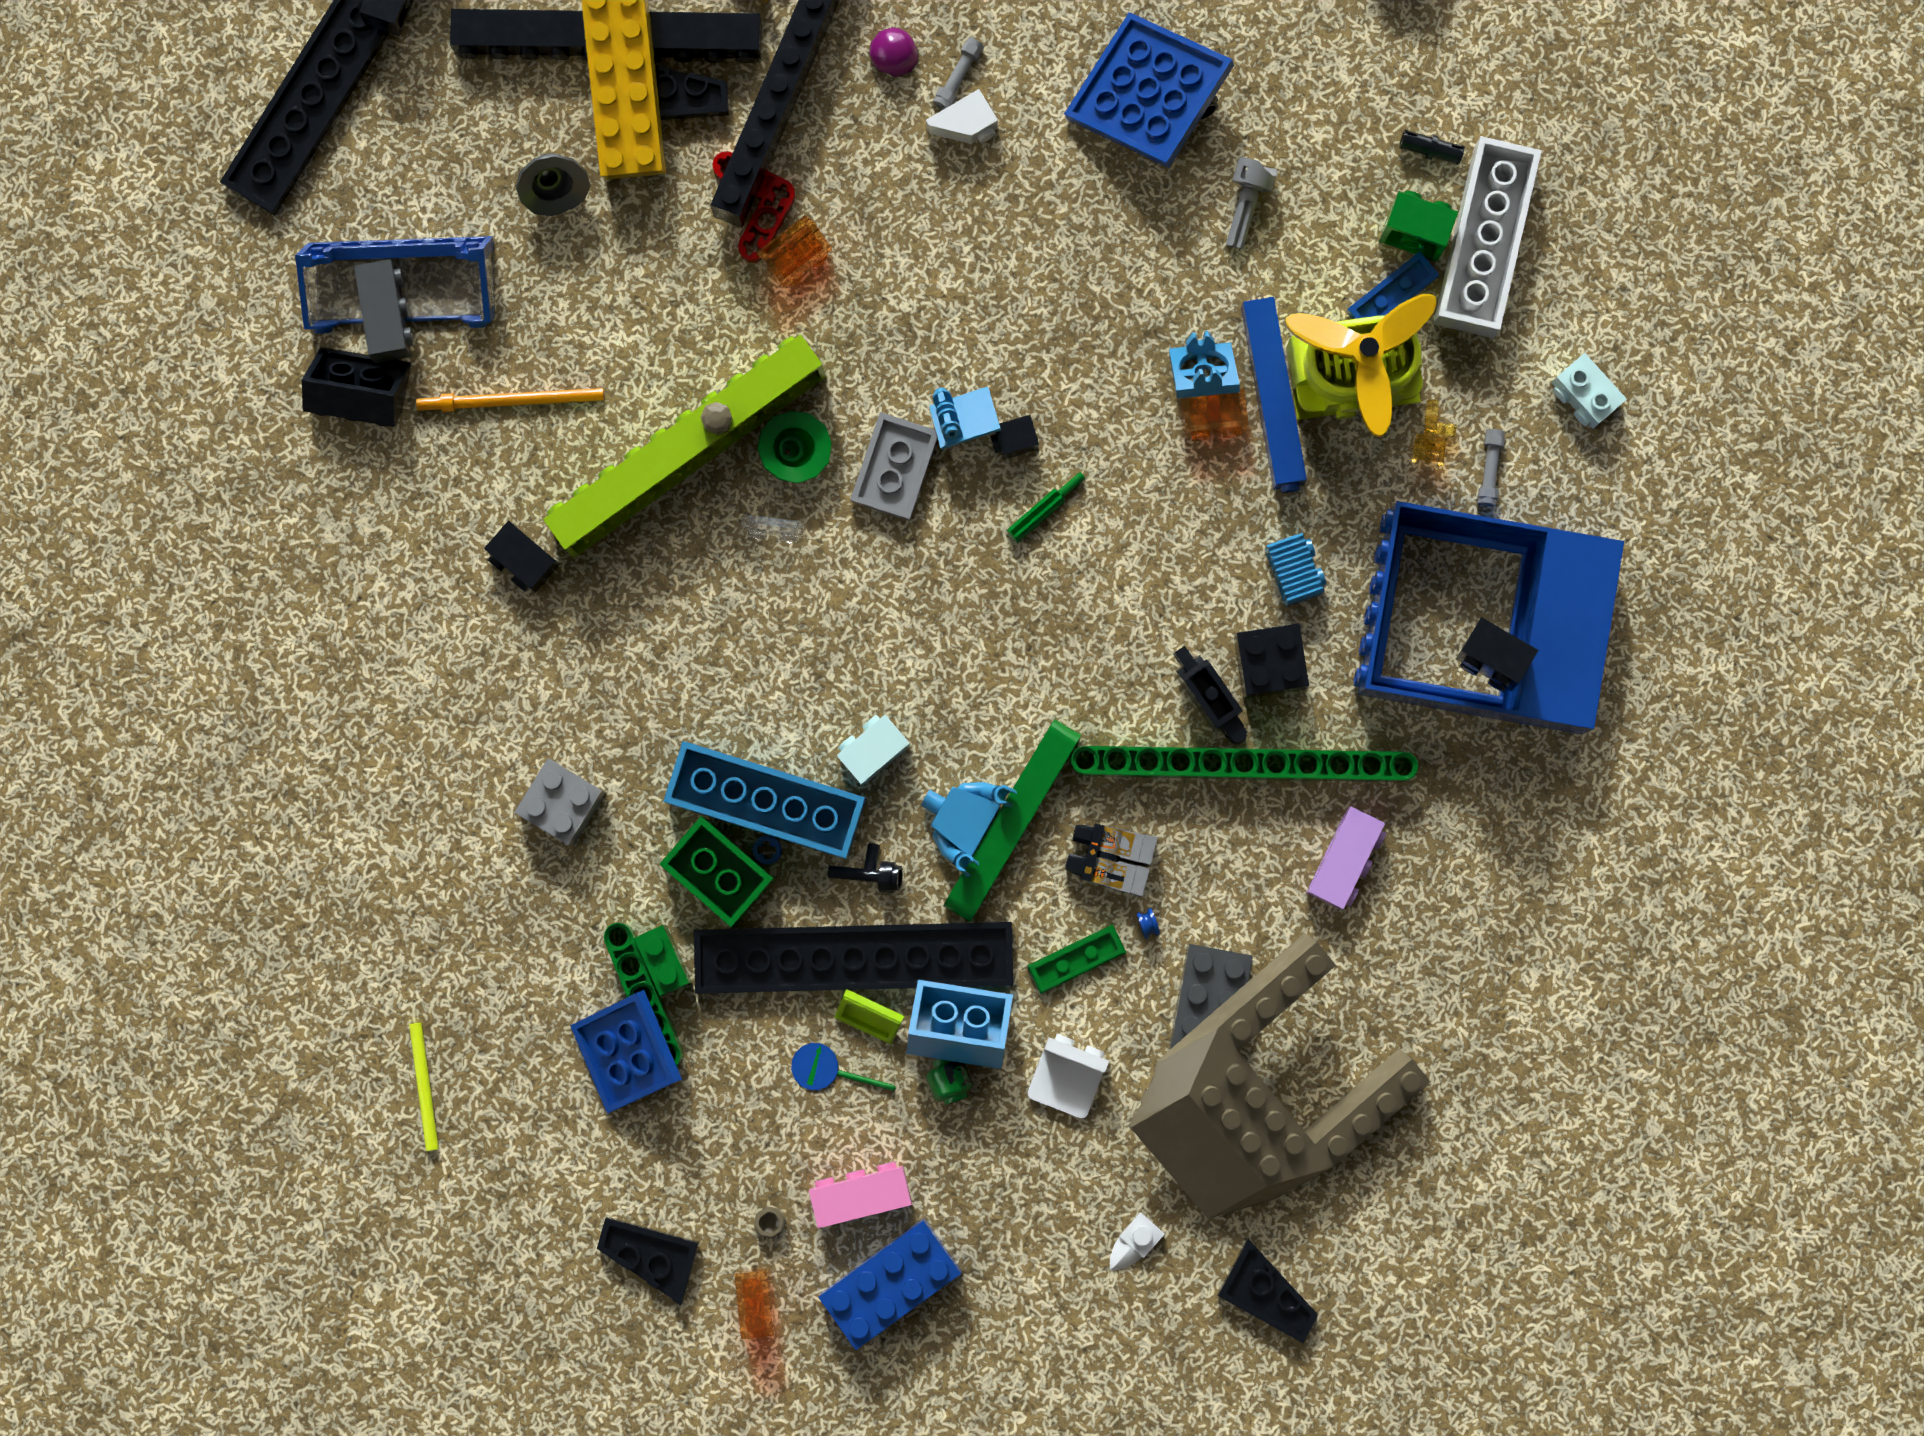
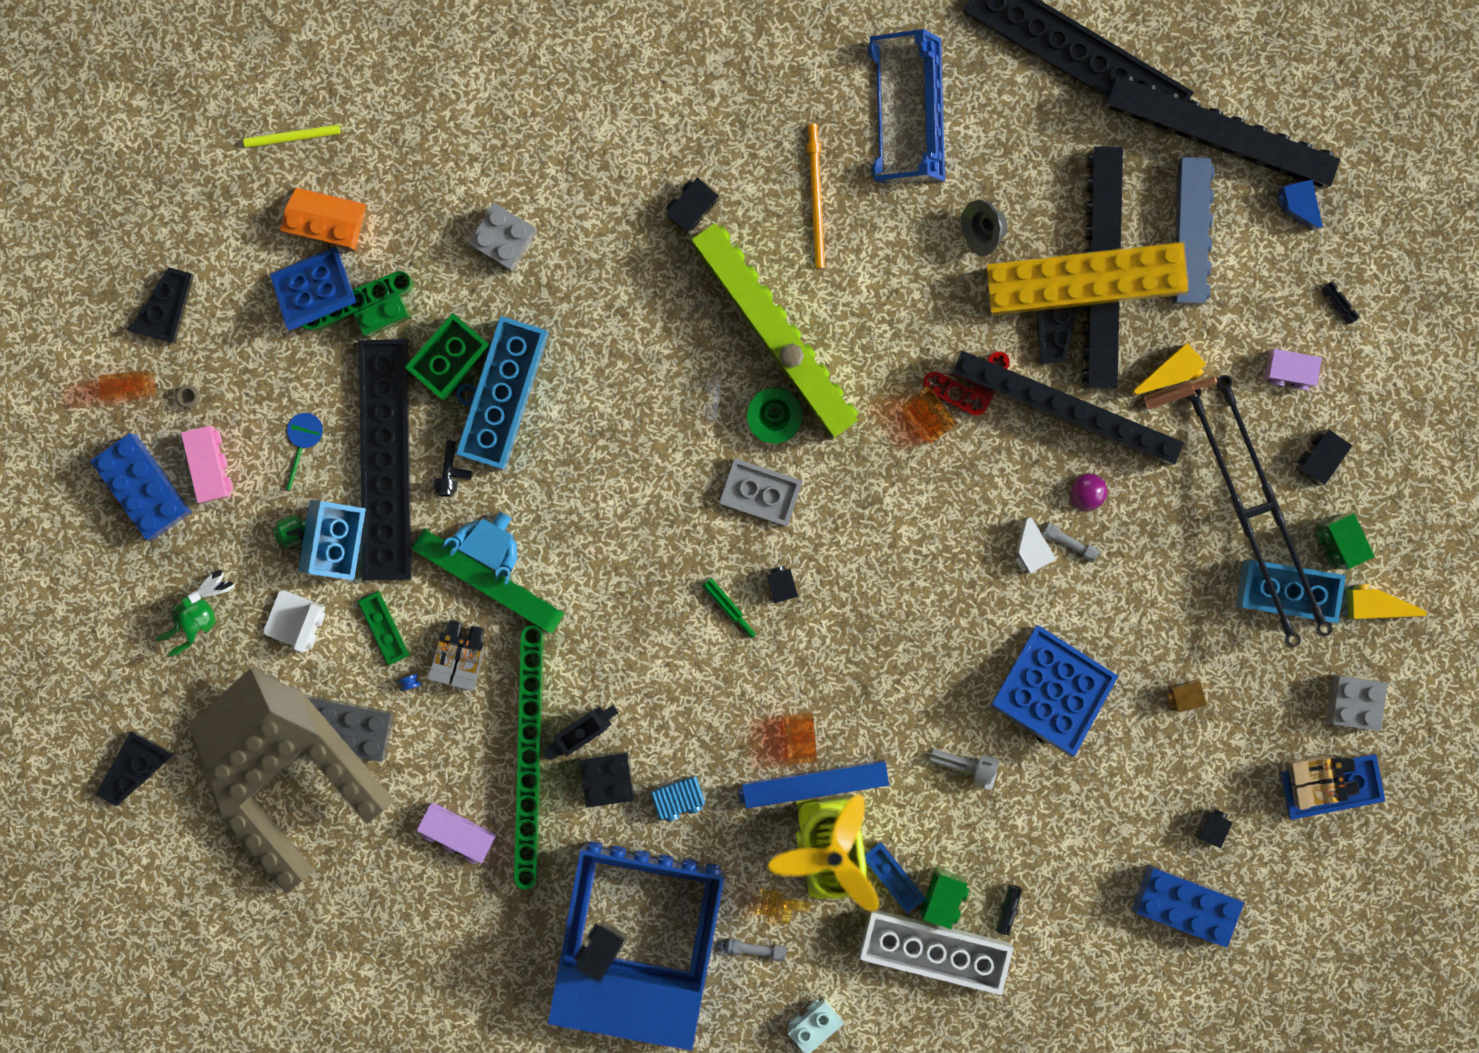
camera: 85 degrees right, 5 degrees up
black slope [301,347,412,427] -> none
dark grey brick [354,259,415,364] -> none
lime tile [834,989,904,1045] -> none
light aqua brick [837,715,911,787] -> none
hinge [929,386,1001,450] -> none
white plate [1110,1212,1165,1271] -> none
dark azure piece [1169,331,1240,398] -> none
none -> green hair [156,570,234,657]
none -> orange slope [280,188,366,251]

